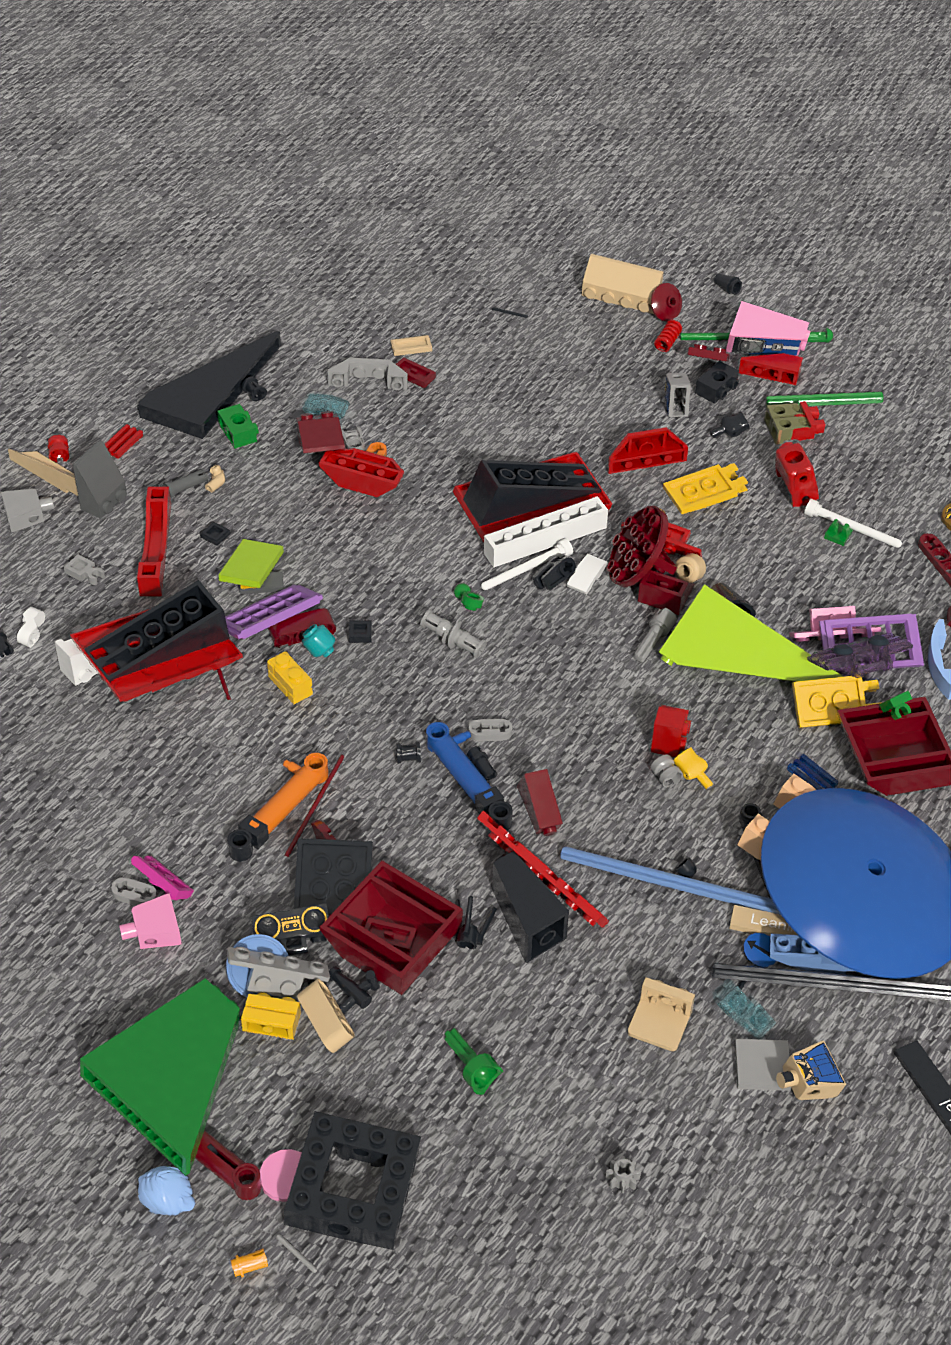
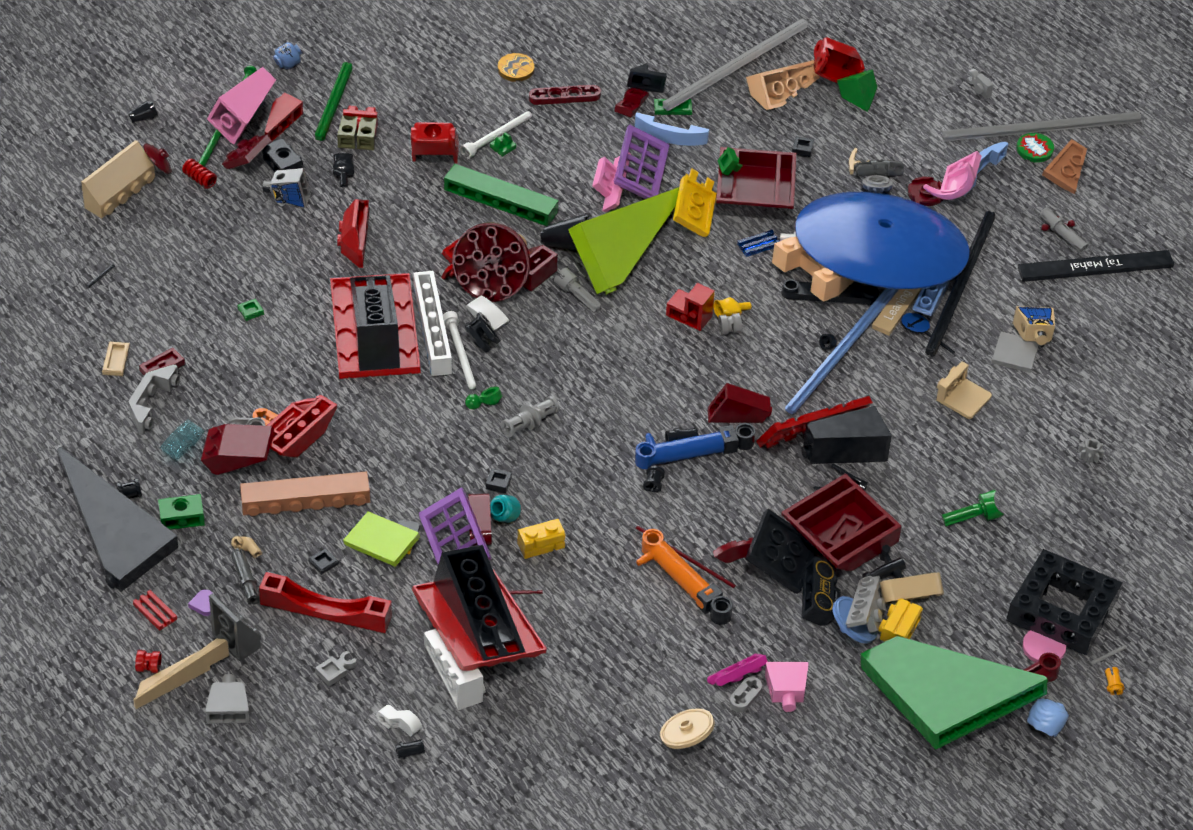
camera: 75 degrees left, 0 degrees up
light grey beam [469,719,513,741] -> none
yellow tile [663,463,748,514] -> none
clear light blue slope [717,986,776,1040] -> none
clear purple piece [807,633,913,678] -> none
none -> tile [188,590,212,616]
none -> green tile [237,298,264,321]
none -> brick [240,471,370,516]
none -> medium blue head [273,42,302,69]
none -> brick [444,163,559,226]
none -> tan shield [660,709,715,749]

